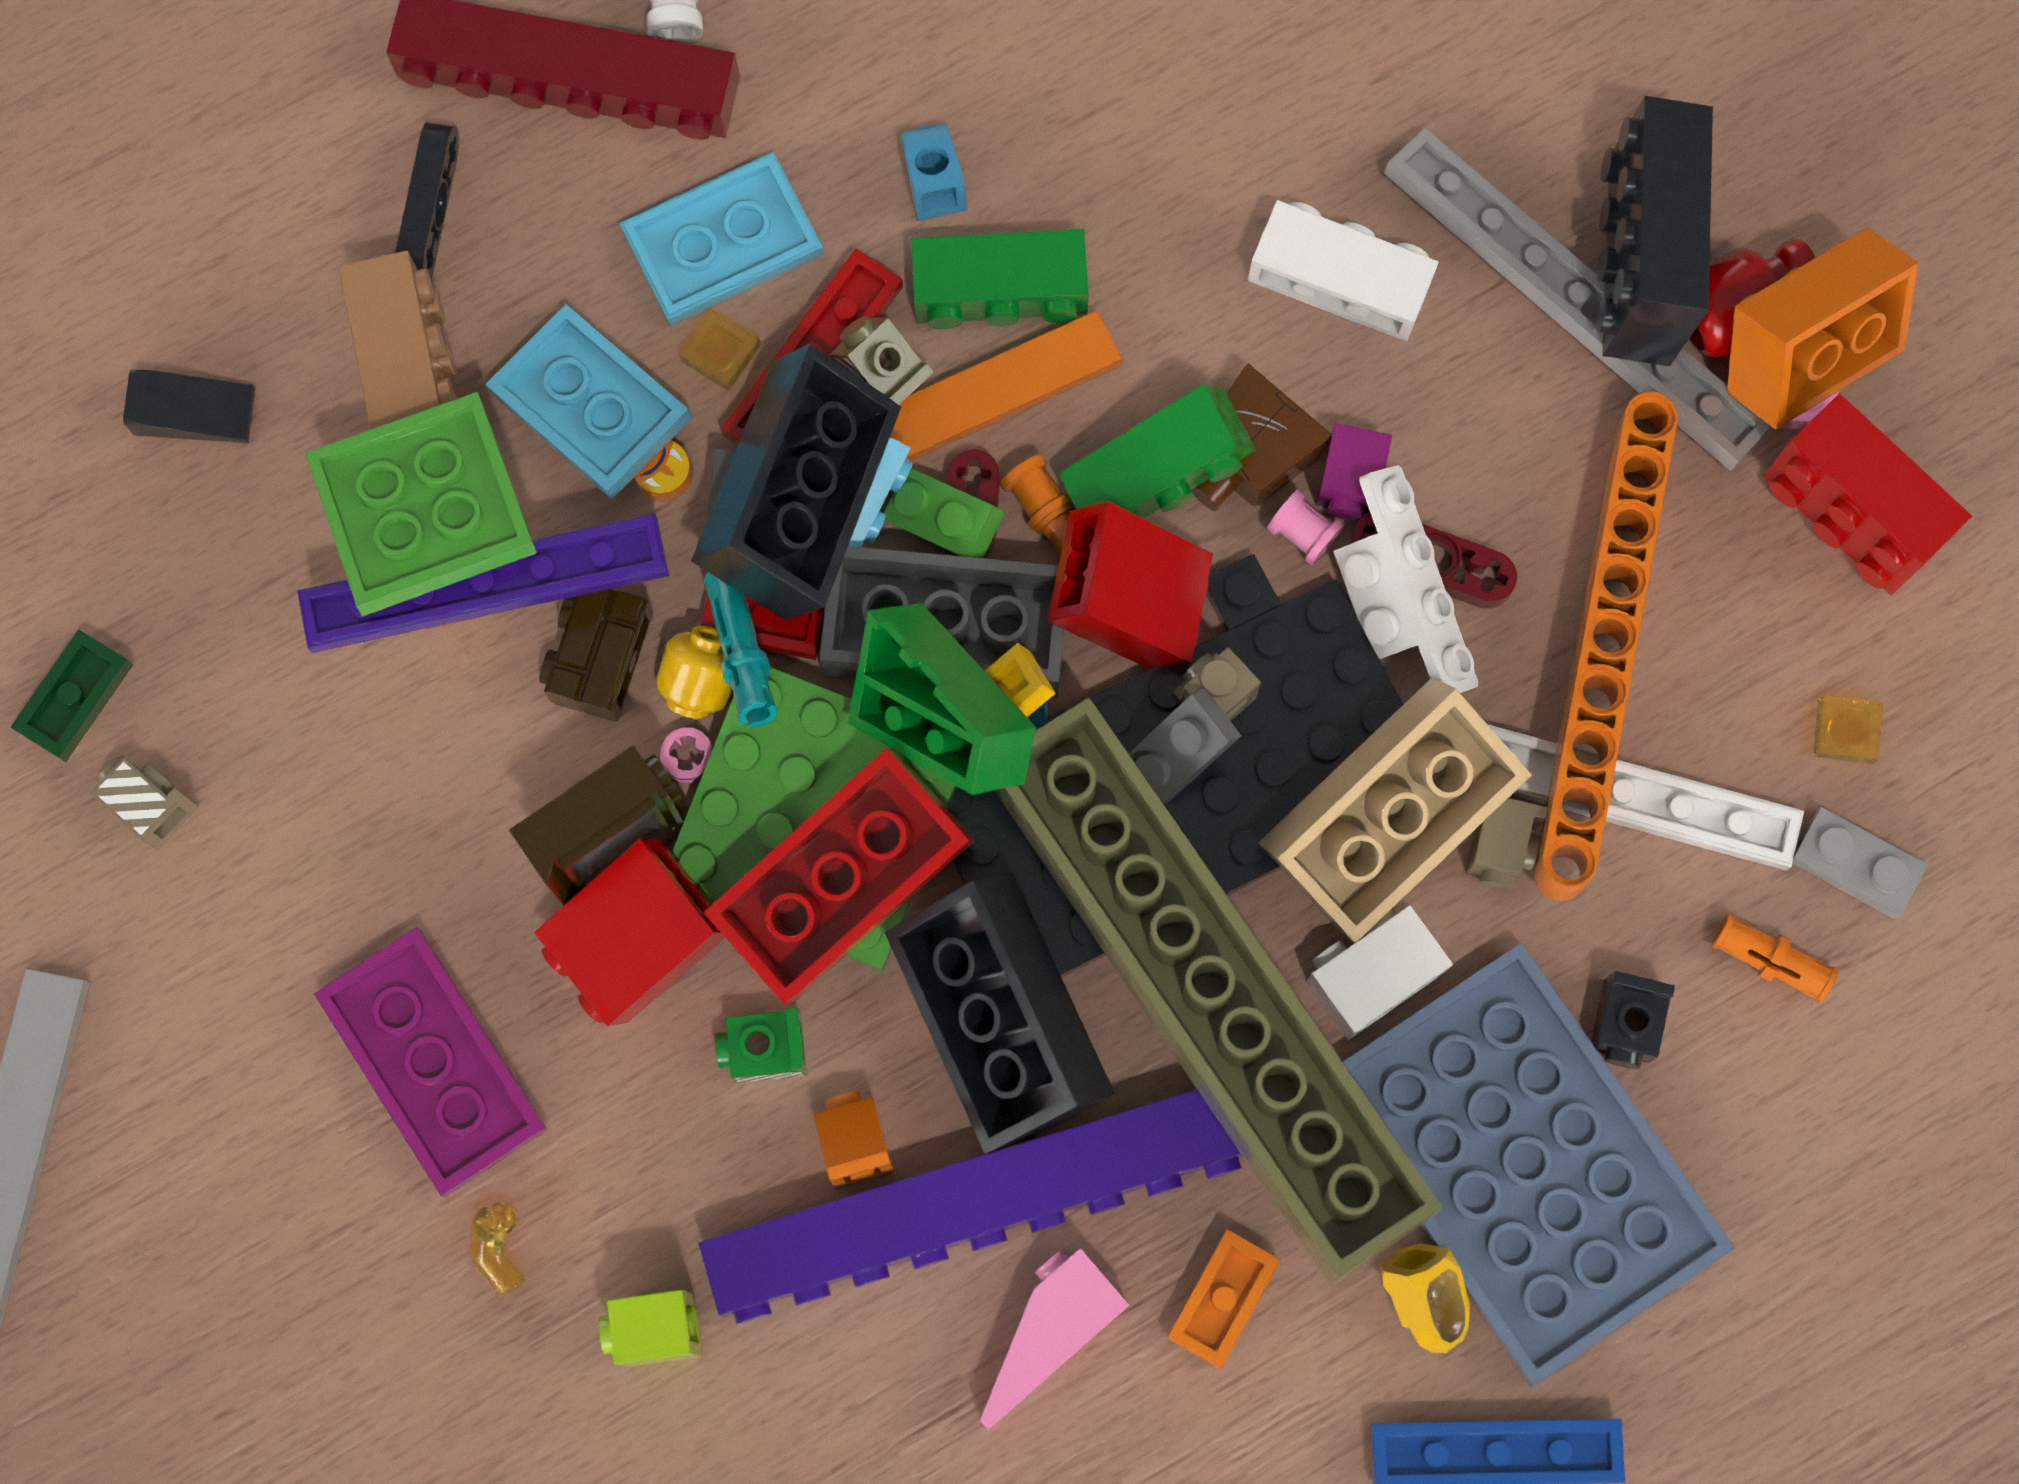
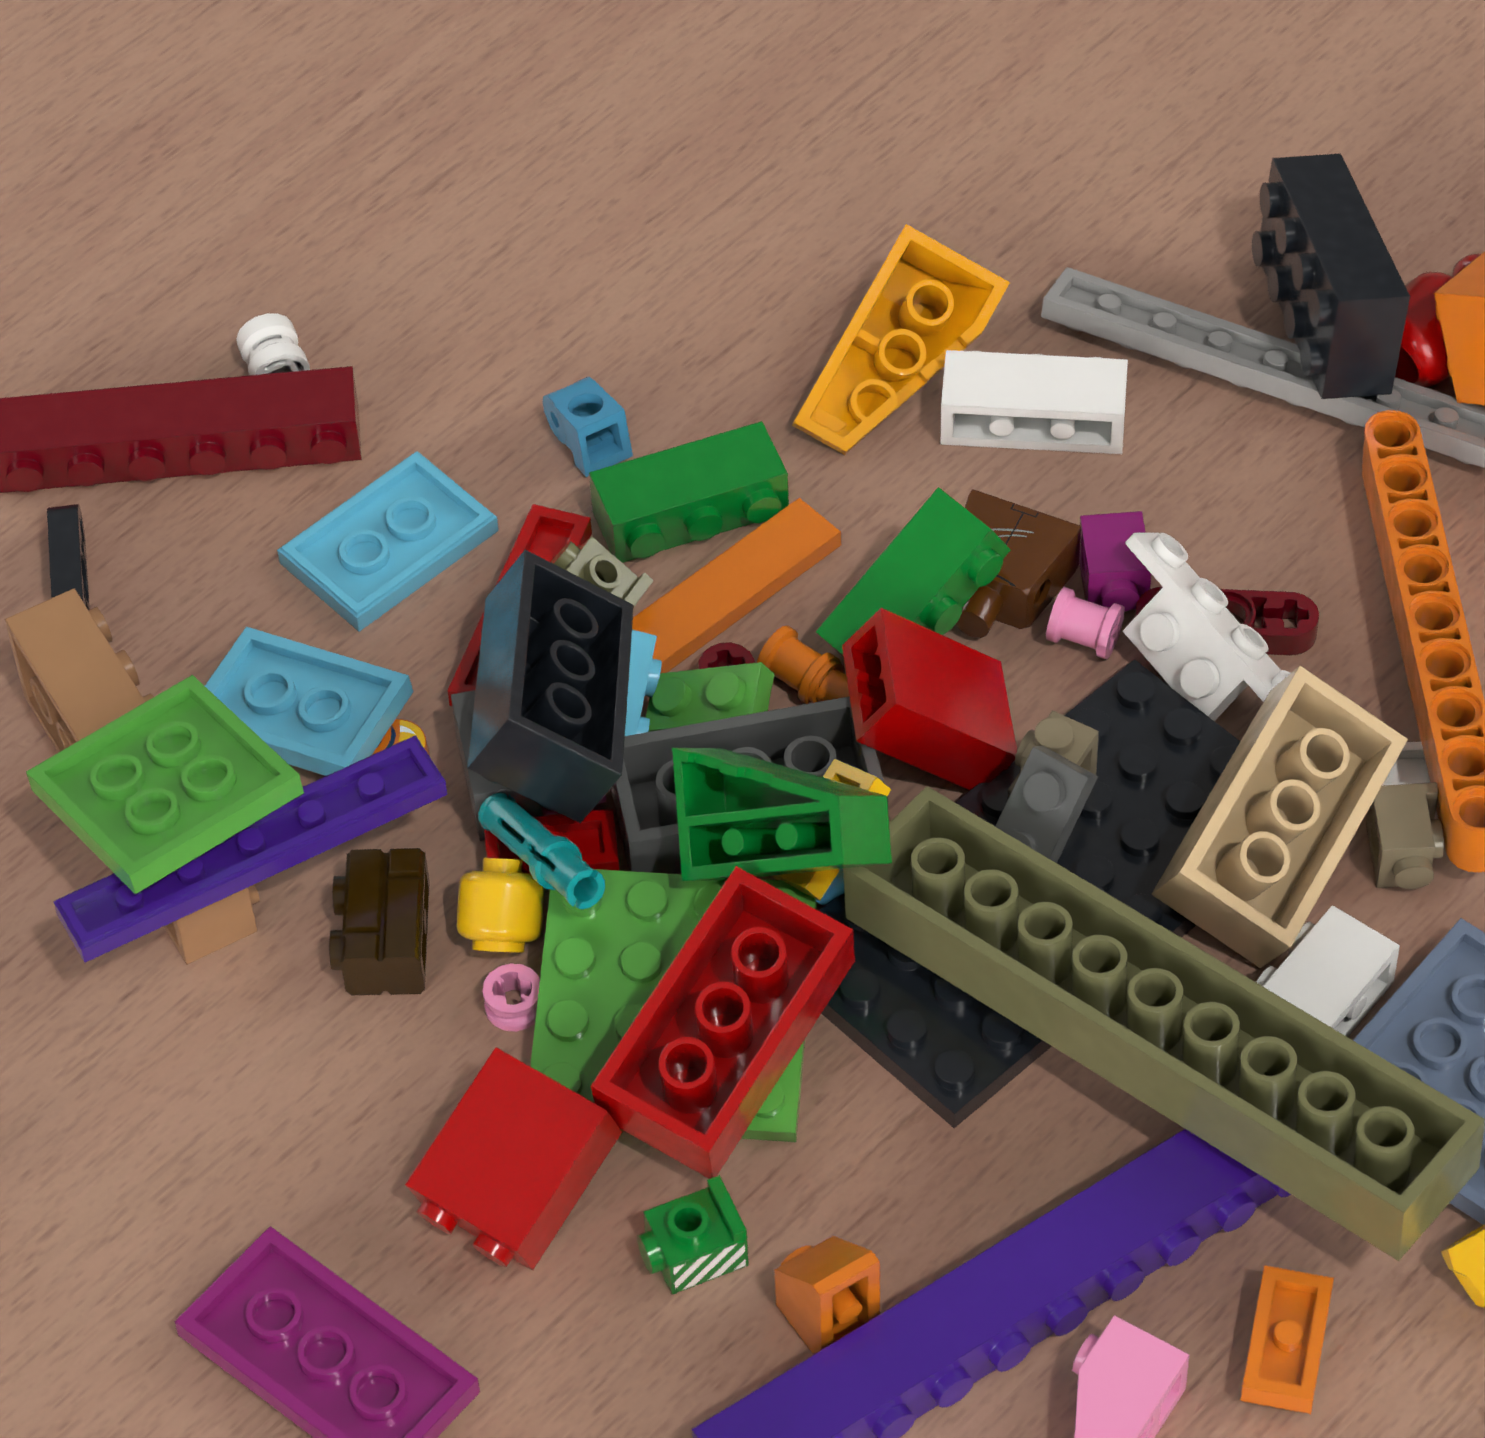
camera: 15 degrees left, 25 degrees down
dark brown window [509,745,688,905] -> none
clear yellow plate [679,308,761,391] -> none
black brick [884,872,1115,1154] -> none
black plate [1206,554,1281,632] -> none
none -> light orange wedge [792,224,1010,455]

